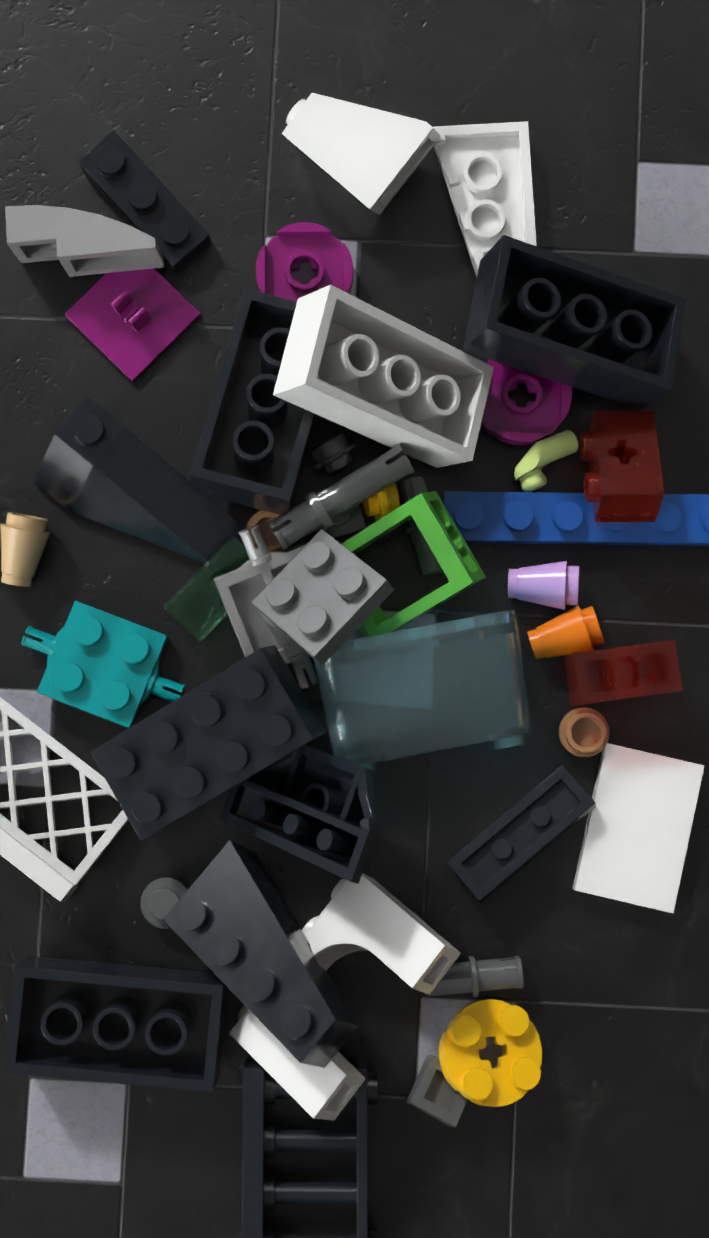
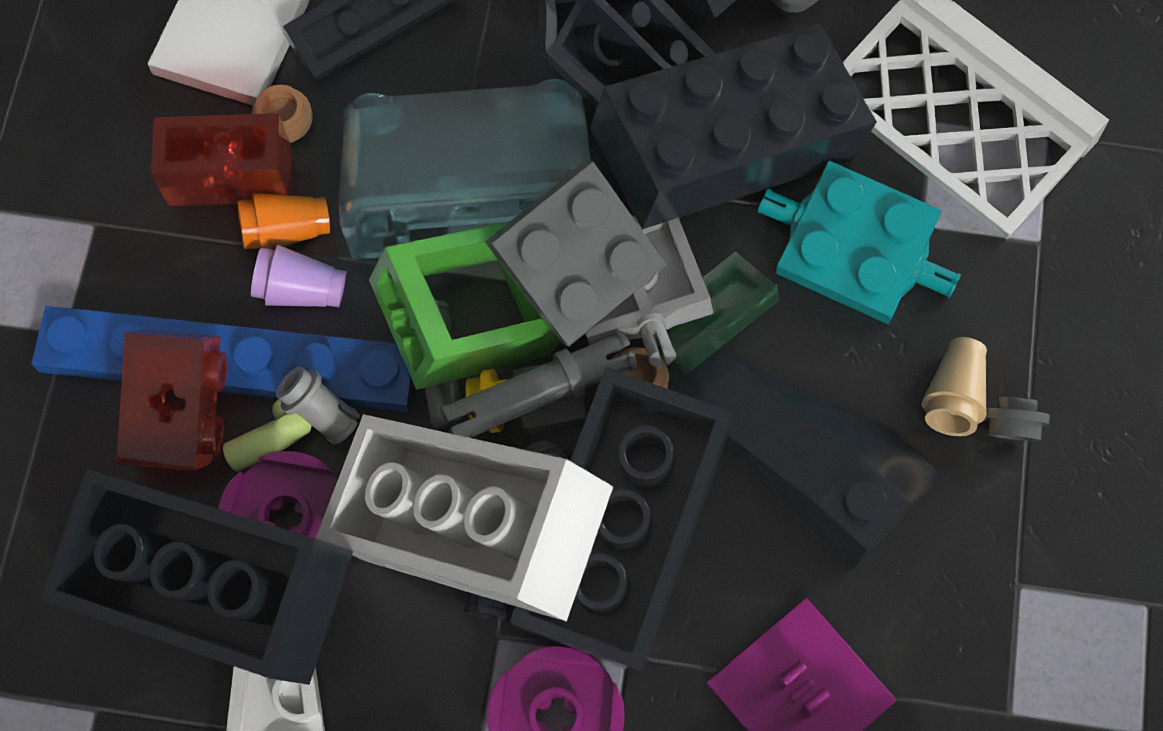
camera: 175 degrees left, 15 degrees down
none -> light grey pin [276,367,360,445]

